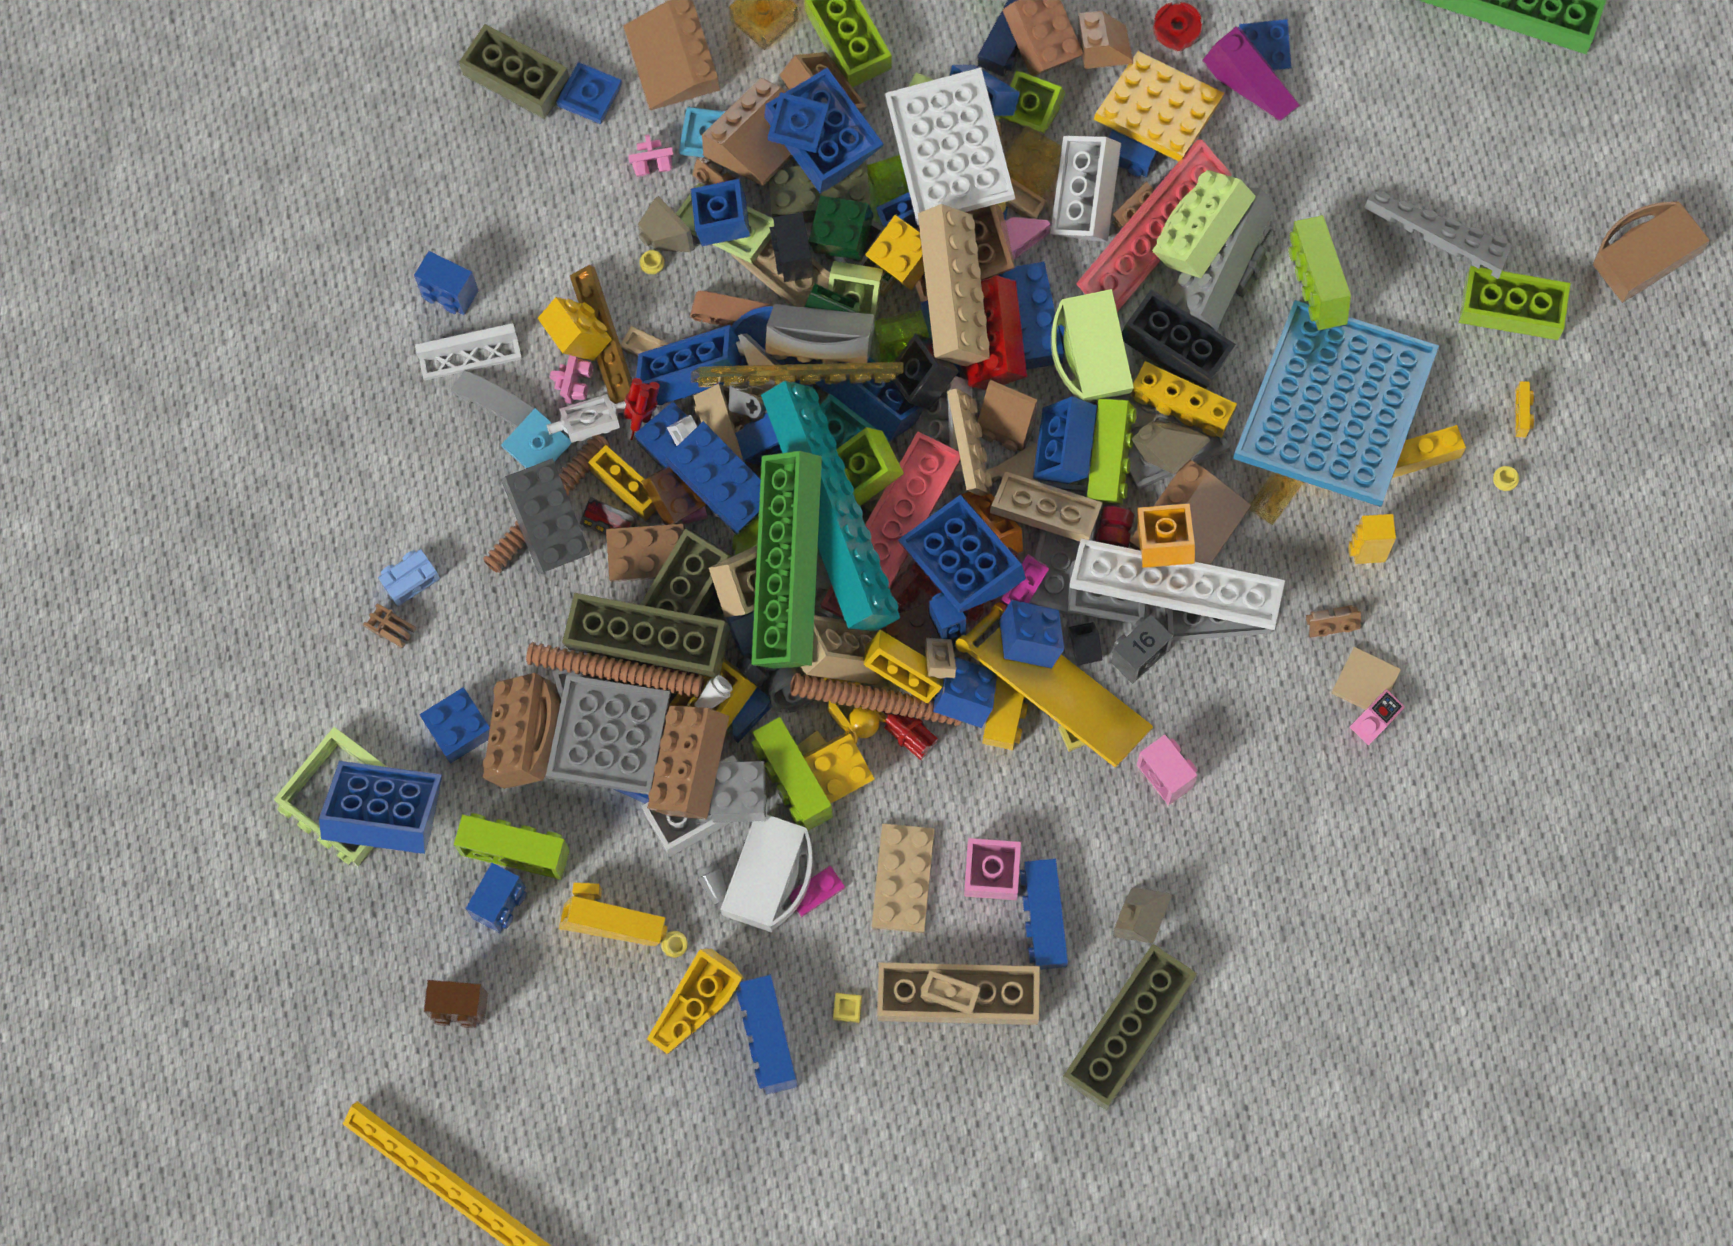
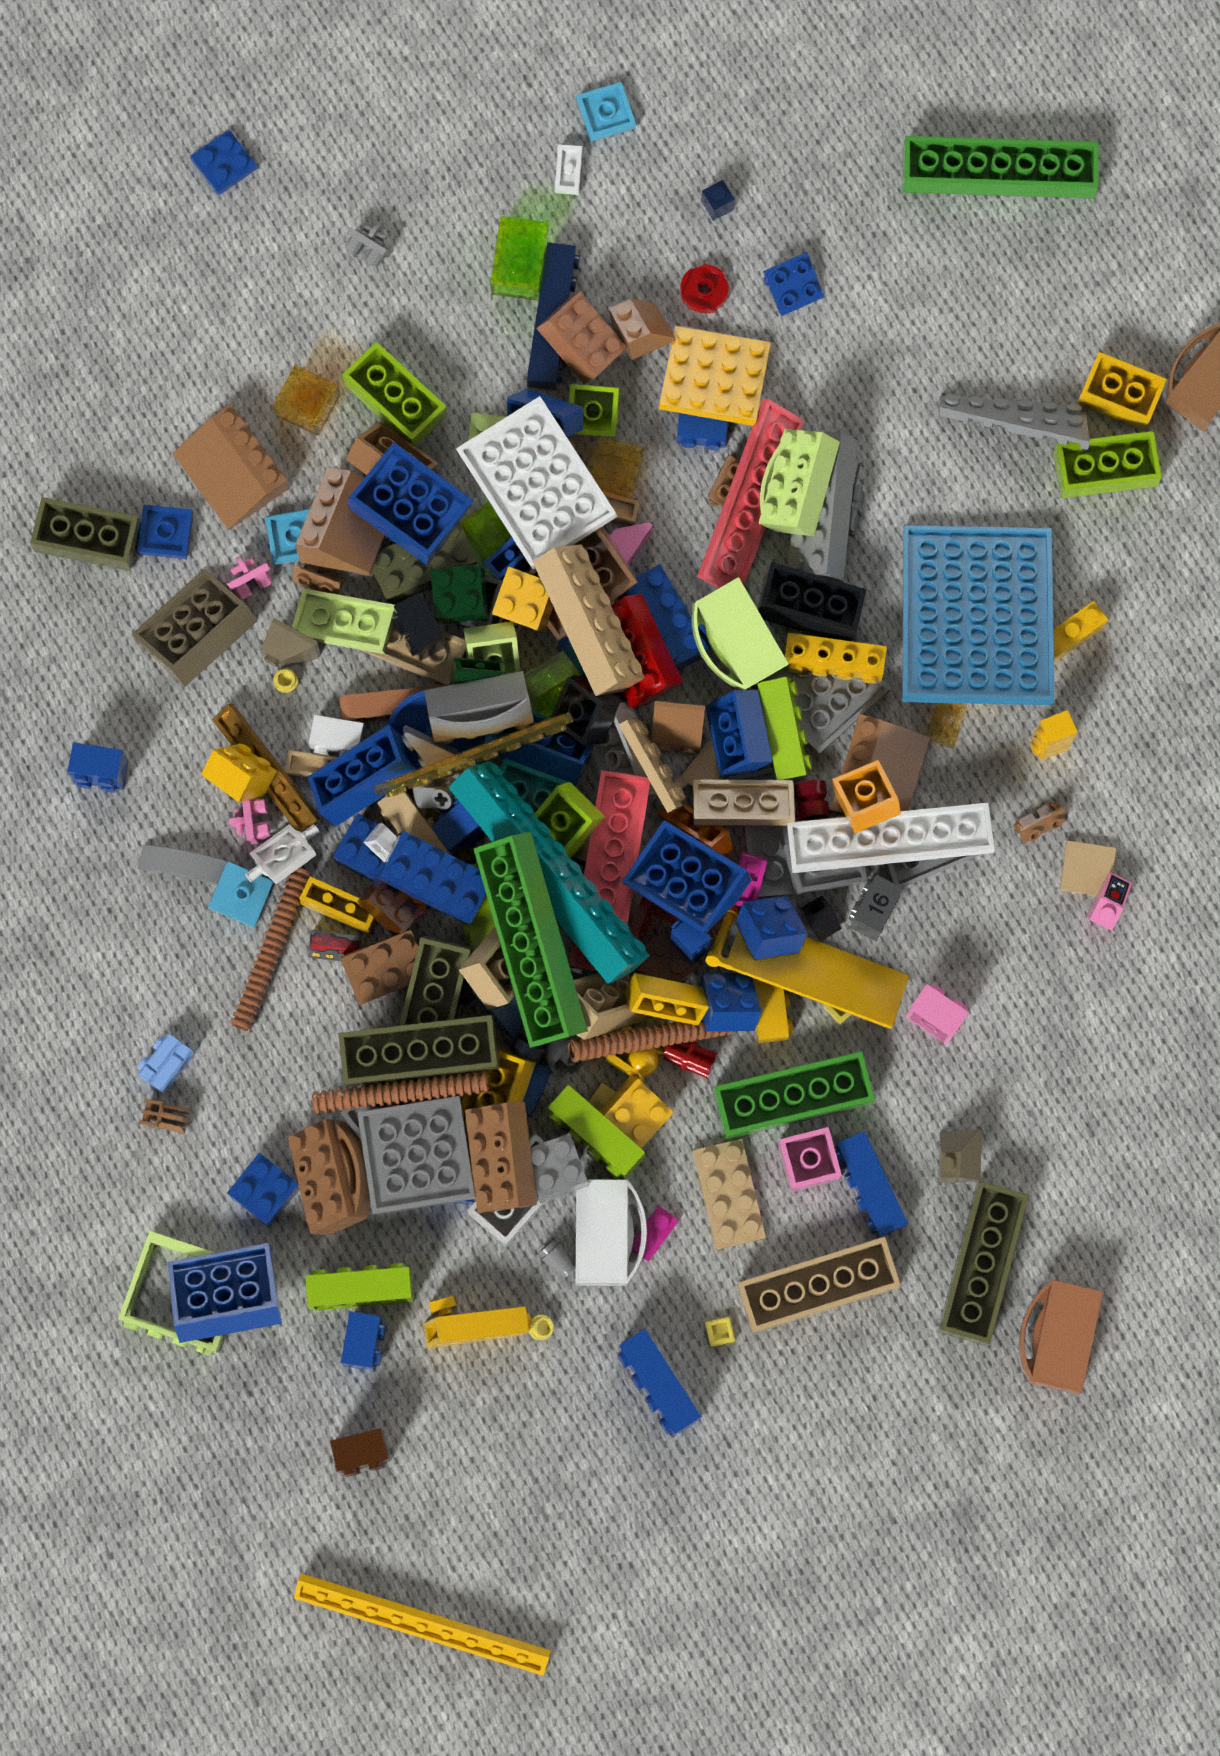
camera: 25 degrees left, 5 degrees up
white fence [415,323,522,381] -> none
dark grey brick [501,458,590,575] -> none
red piece [623,378,660,440] -> none
yellow wedge [647,948,744,1054] -> none
blue brick [691,179,750,246] -> none
white cone [695,675,733,709] -> none
blue plate [767,92,829,153] -> none
tan plate [921,970,981,1015] -> none
tan plate [925,638,956,678] -> none
white slope [1050,136,1121,241] -> none
dark tan slope [1132,422,1210,474] -> none
magenta wedge [1202,26,1300,121] -> none
lime brick [1288,215,1351,330] -> none
light yellow plate [1493,466,1519,491] -> none
yellow plate [1515,381,1534,438] -> none
none -> dark tan slope [132,569,257,687]
none -> white brick [309,715,365,757]
none -> bright green brick [713,1051,875,1140]
none -> nougat piece [1019,1280,1103,1395]
none -> yellow brick [1077,352,1167,431]

